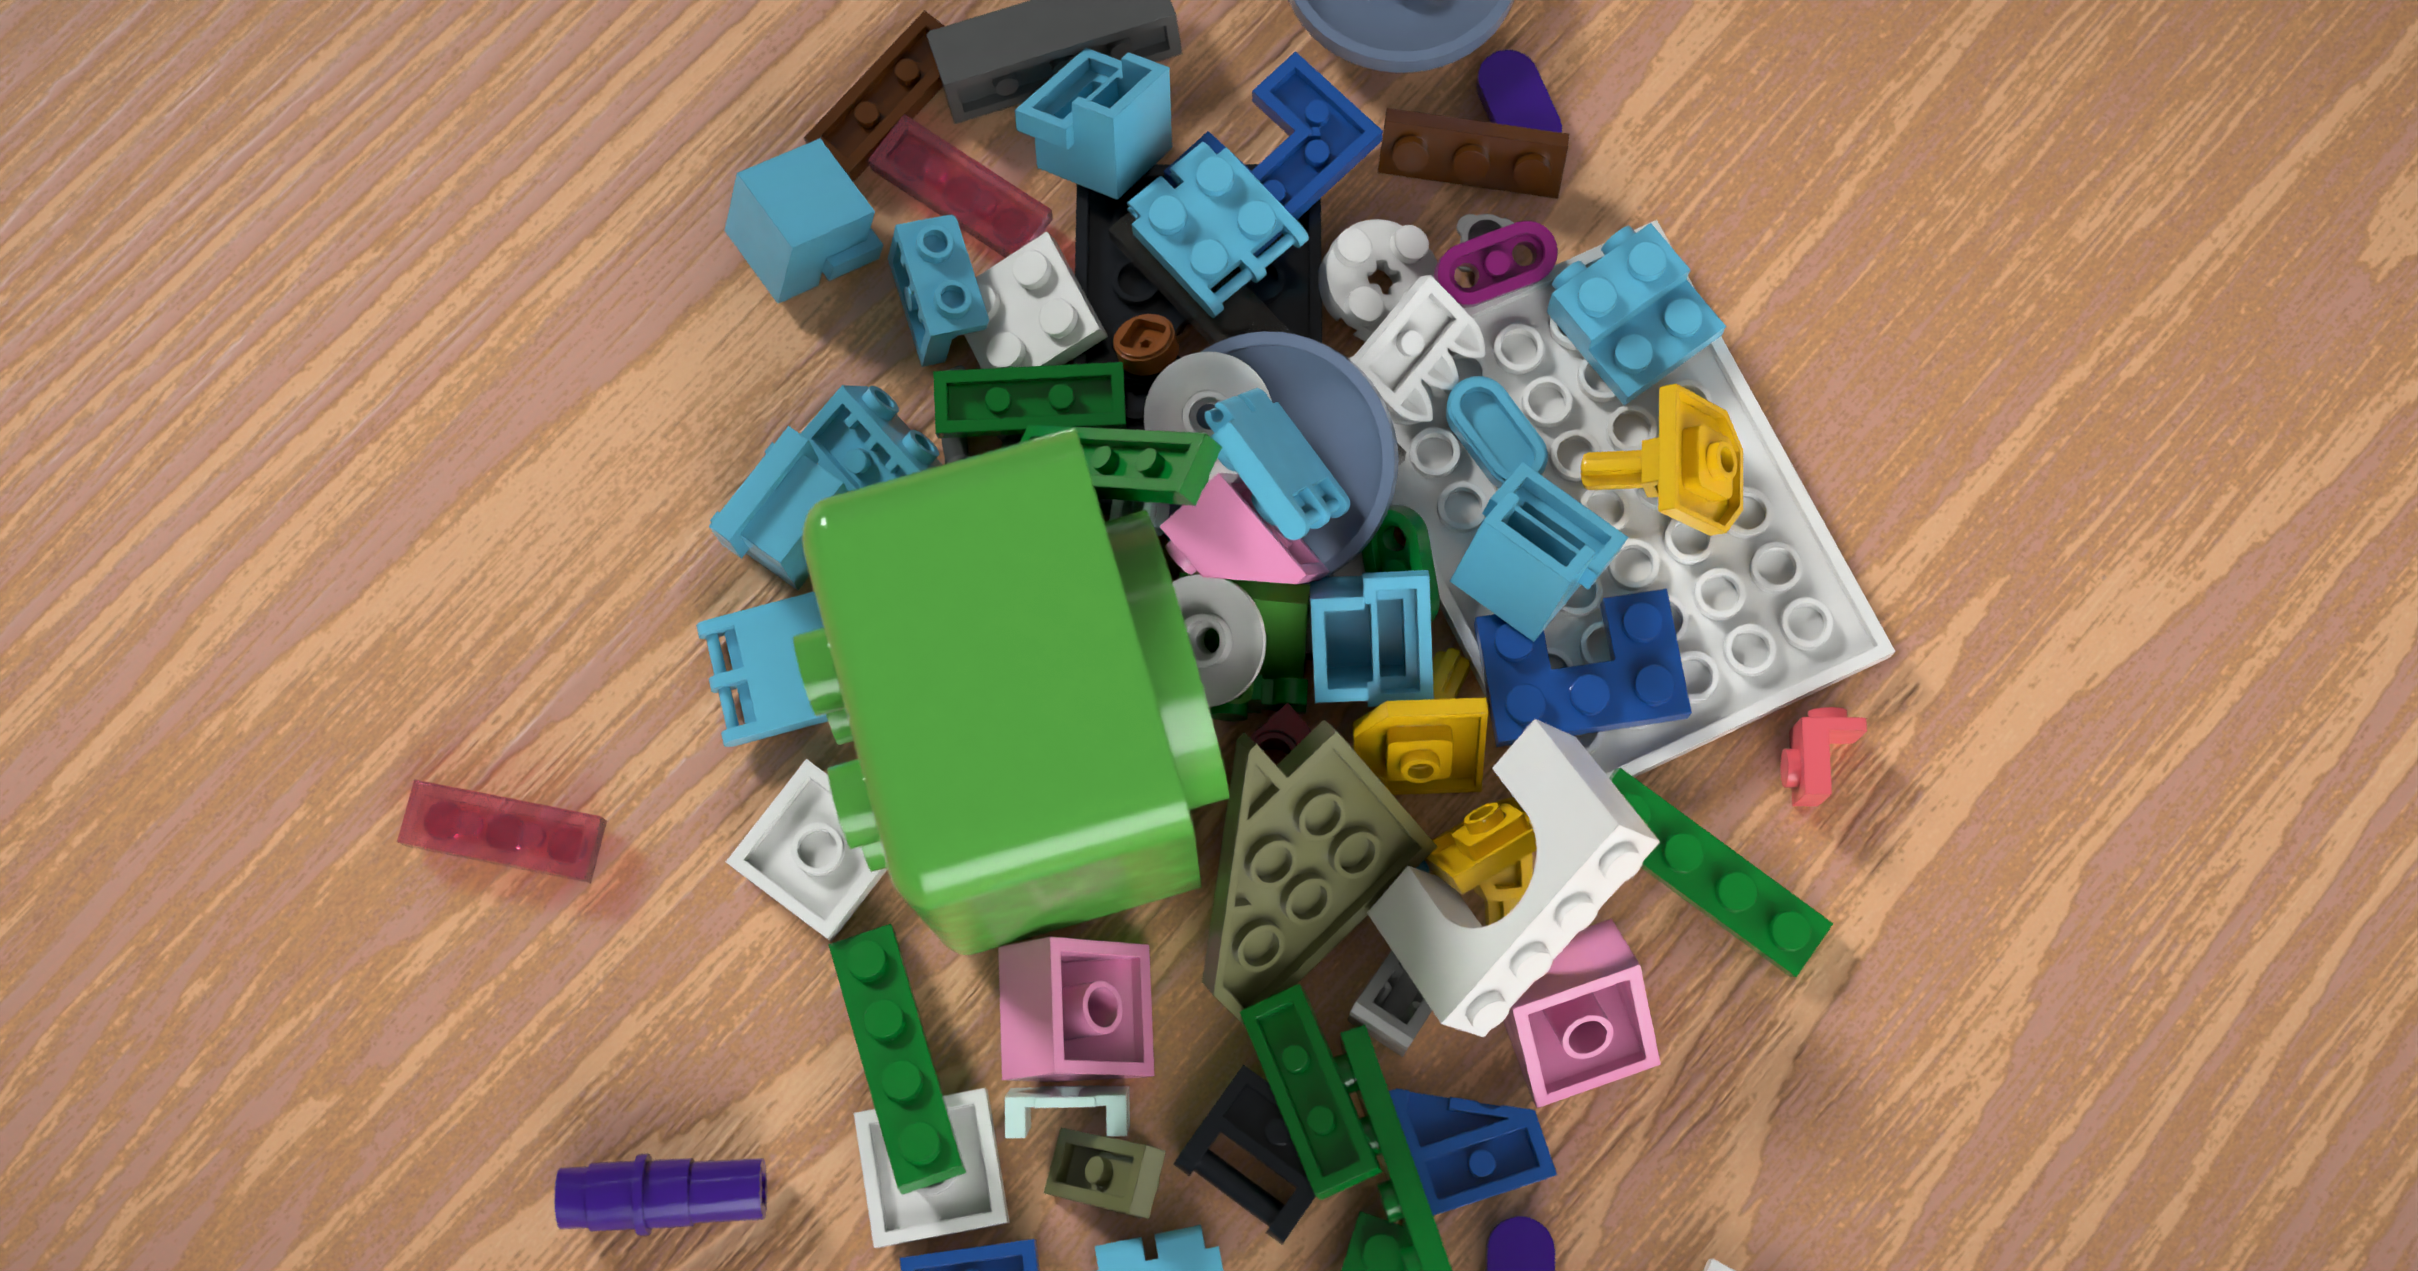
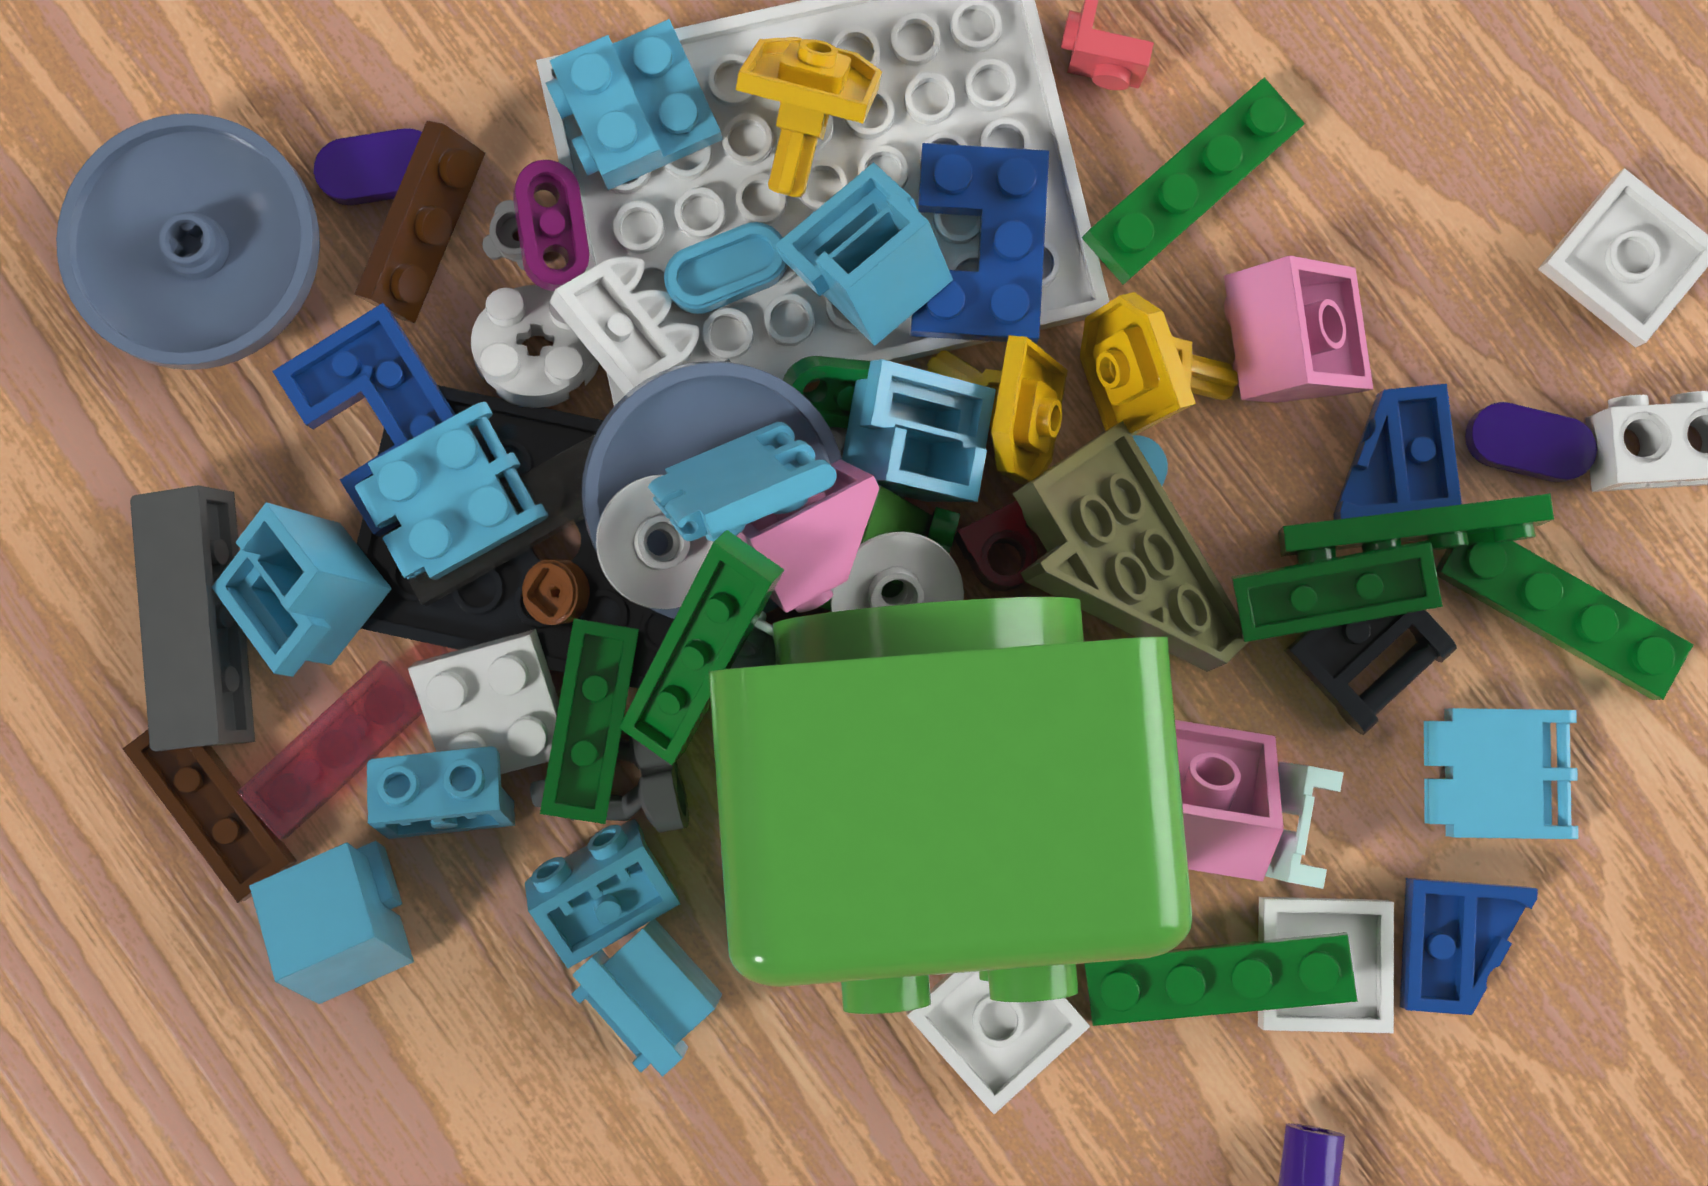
camera: 85 degrees left, 10 degrees up
medium azure plate [696,592,828,747] -> none
olive slope [1044,1128,1166,1219] -> none
light grey slope [1347,950,1432,1057] -> none
white arch [1367,719,1660,1037] -> none

